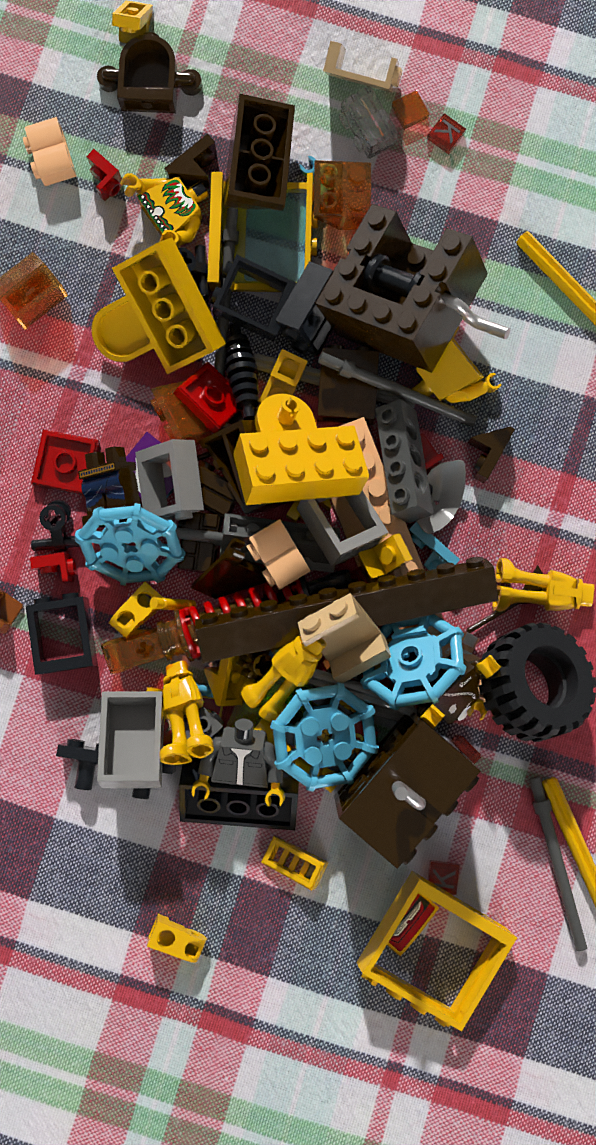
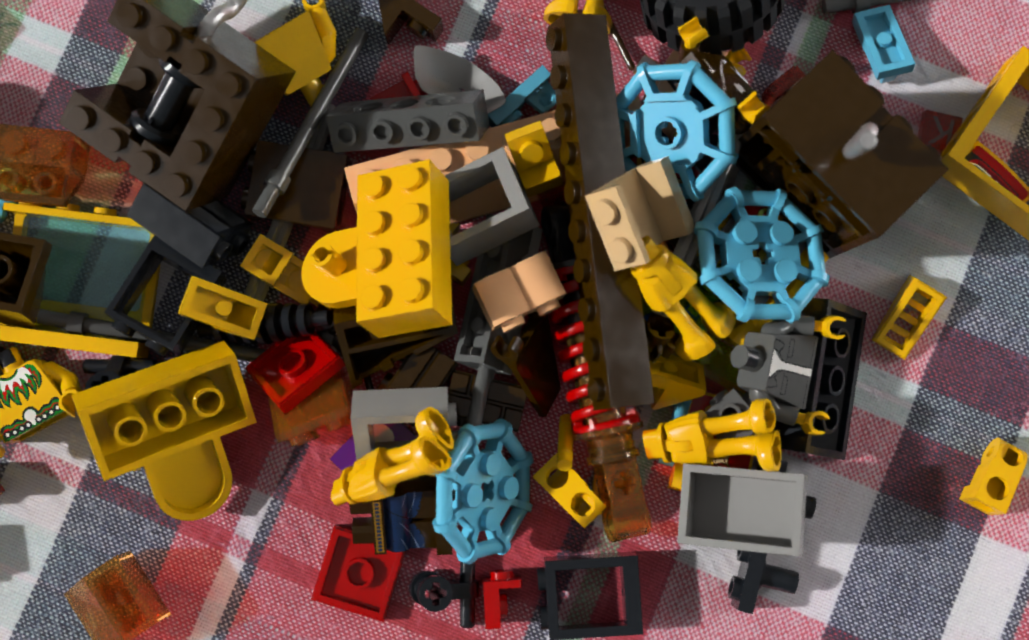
camera: 90 degrees left, 0 degrees up
none -> yellow slope [177,276,268,340]
none -> yellow piece [331,407,454,506]
none -> medium azure hinge [852,4,915,83]

